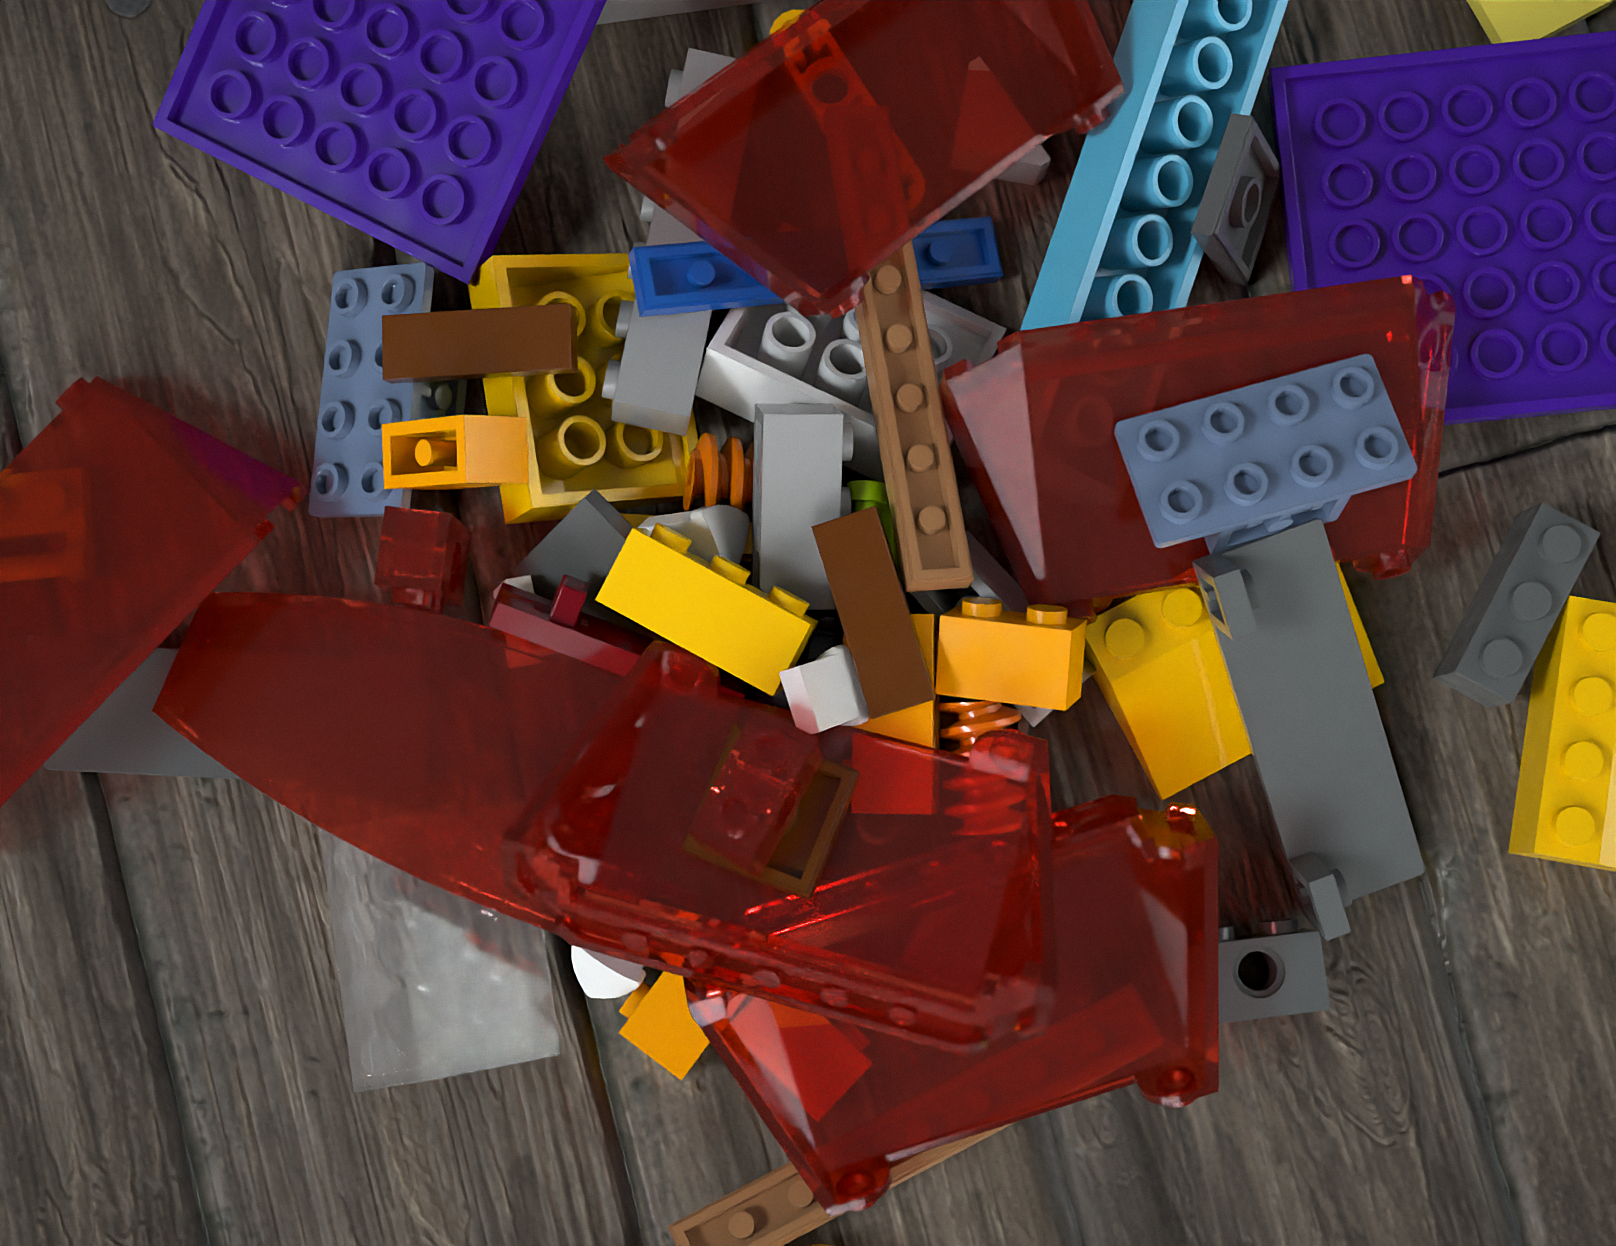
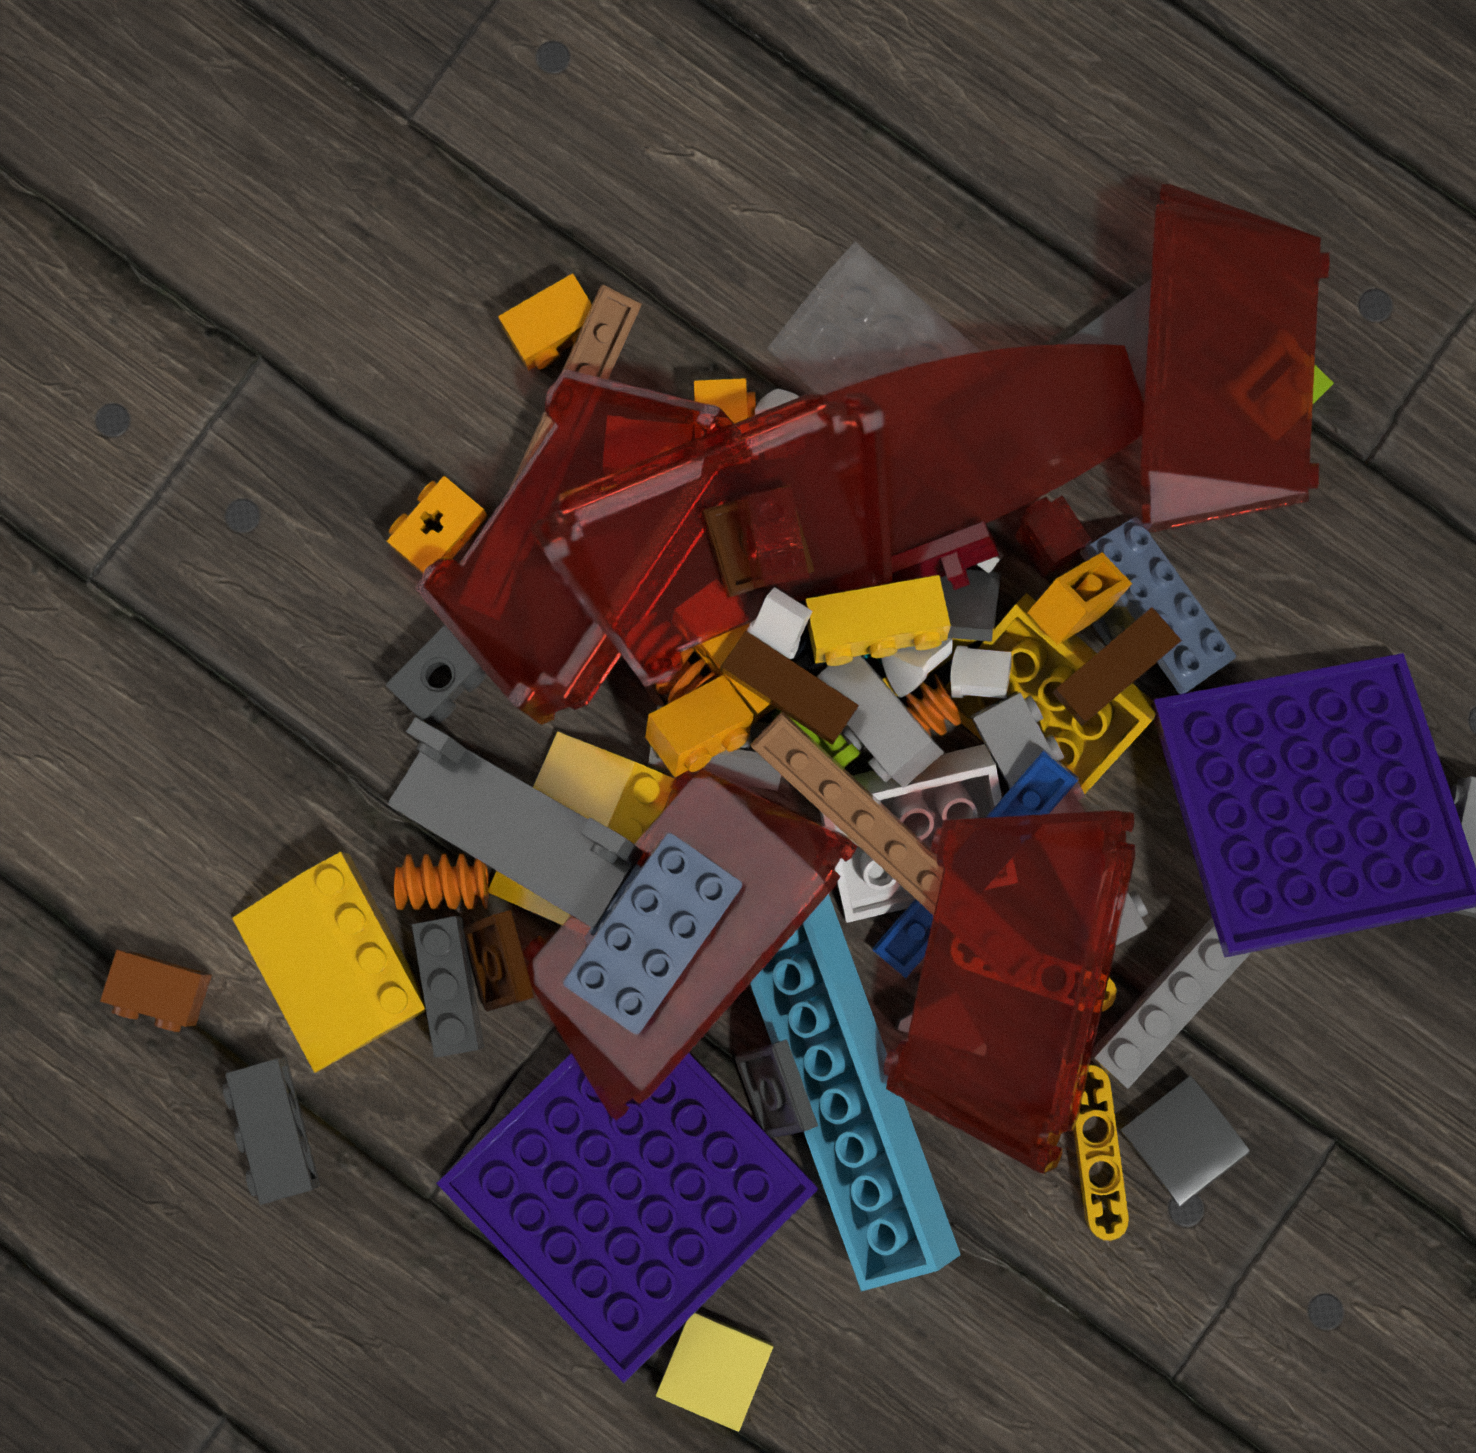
camera: 140 degrees right, 0 degrees up
none -> light orange brick [387,476,488,582]
none -> orange piece [394,854,489,910]
none -> reddish brown tile [463,910,534,1012]
none -> white tile [950,645,1012,699]

